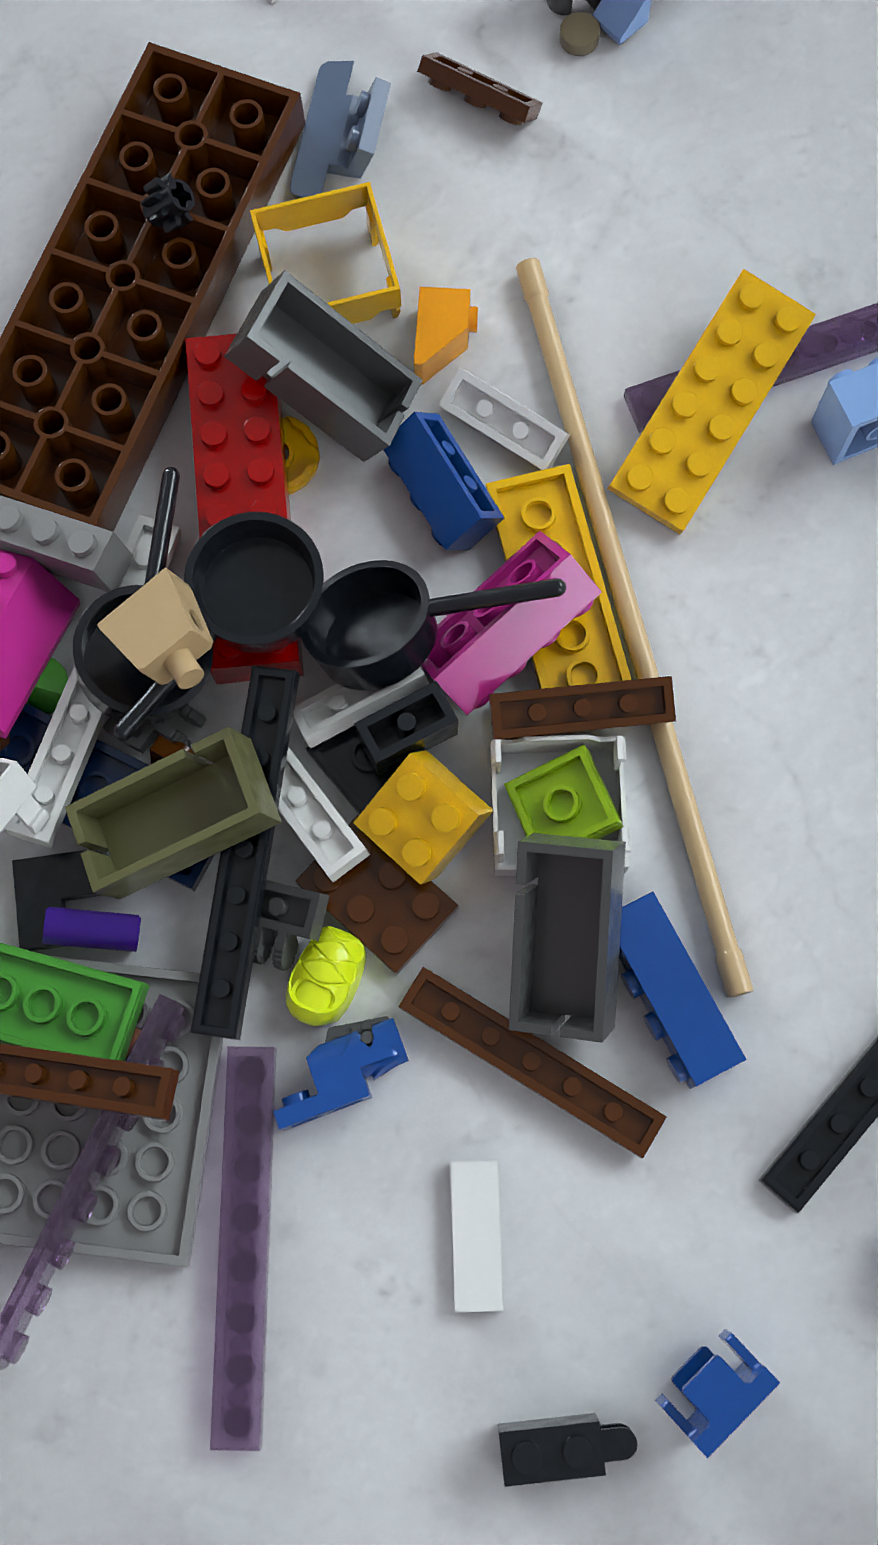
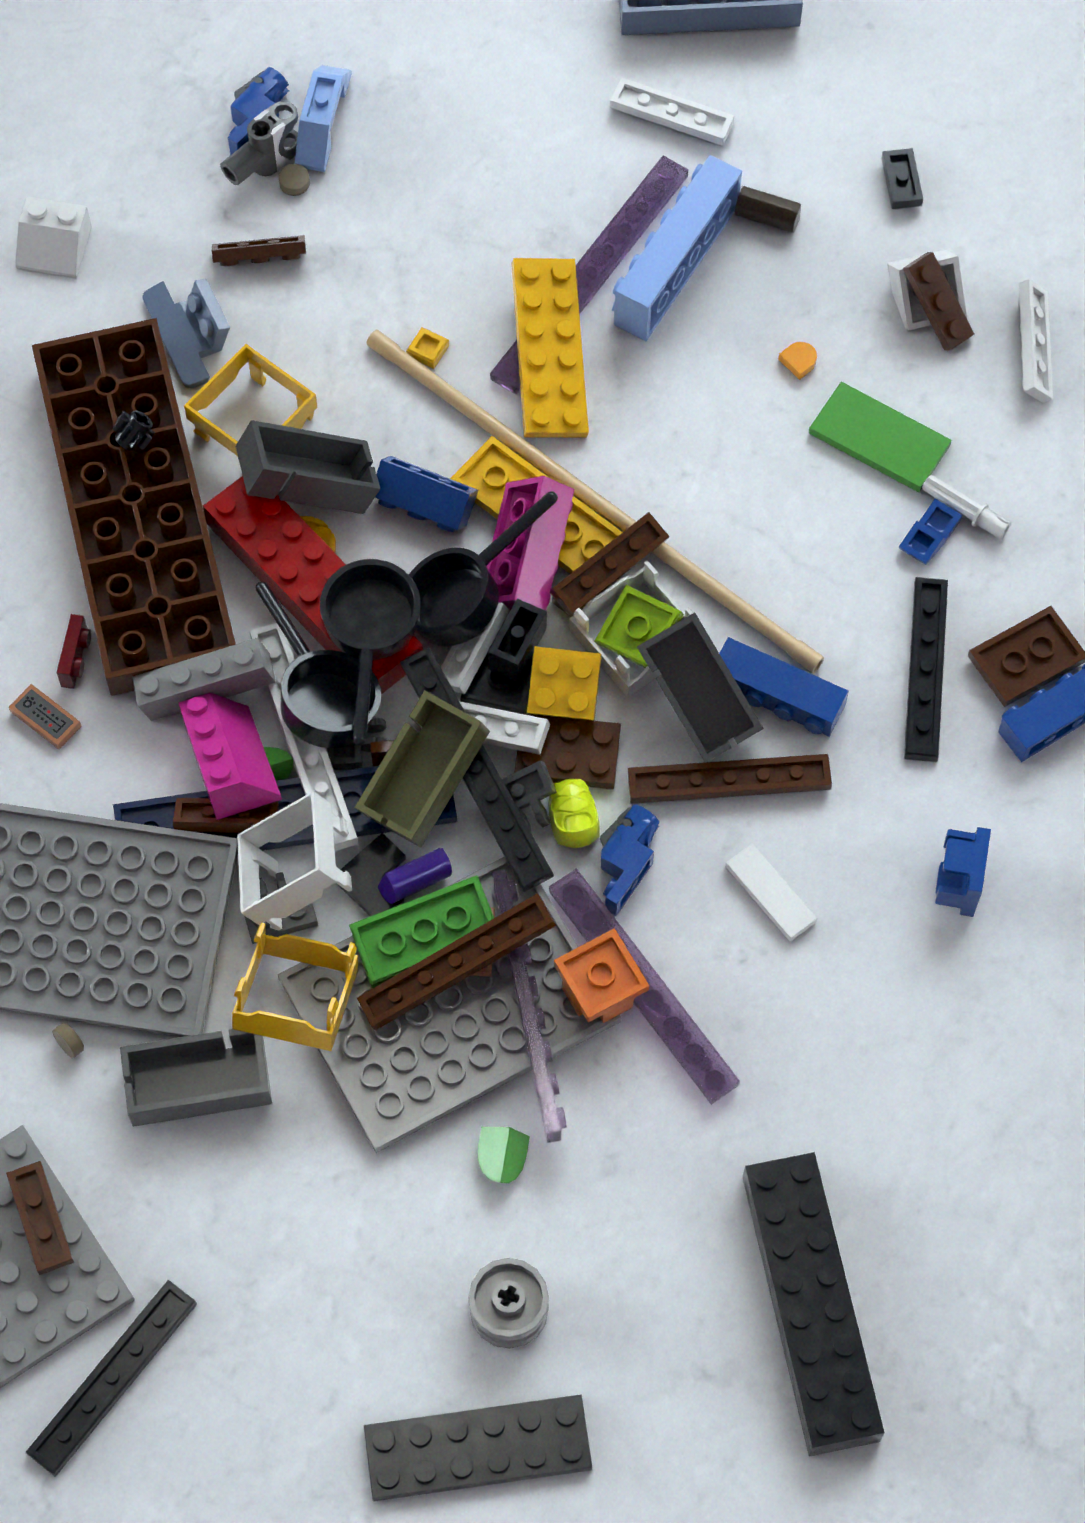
camera: 40 degrees left, 10 degrees down
tan torso [97,567,213,689] -> none
light orange slope [414,287,478,385] -> none
white plate [438,367,570,470] -> none
black brick [498,1413,637,1487] -> none
none -> yellow tile [406,327,449,369]
none -> orange panel [554,928,650,1023]

